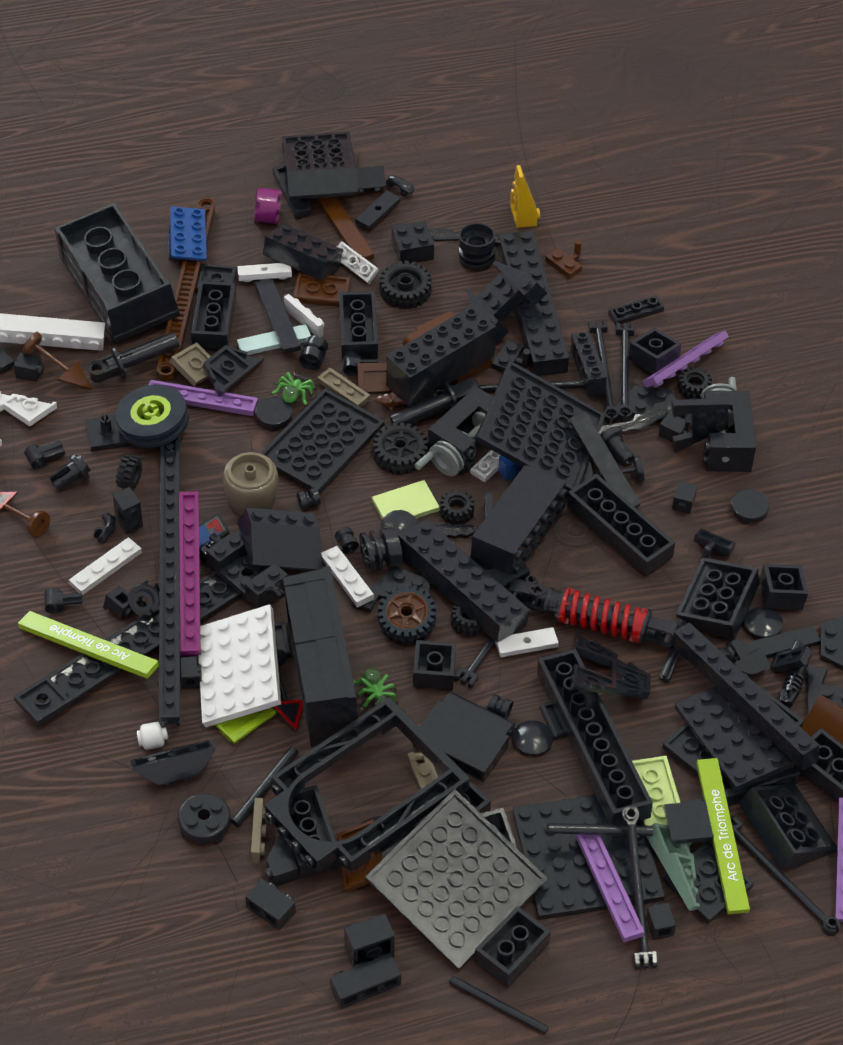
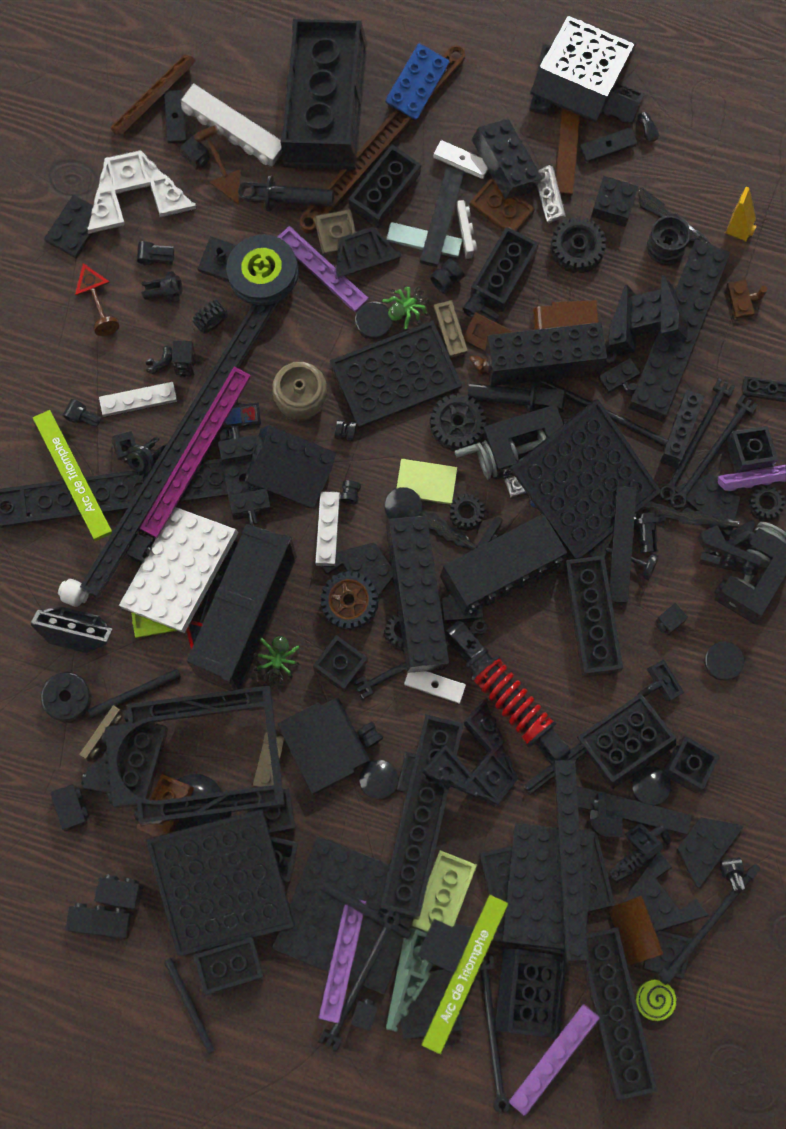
camera: 30 degrees right, 25 degrees up
black tile [196,264,237,293] -> none
magenta brick [254,188,281,225] -> none
black wheel [359,526,403,572] -> none

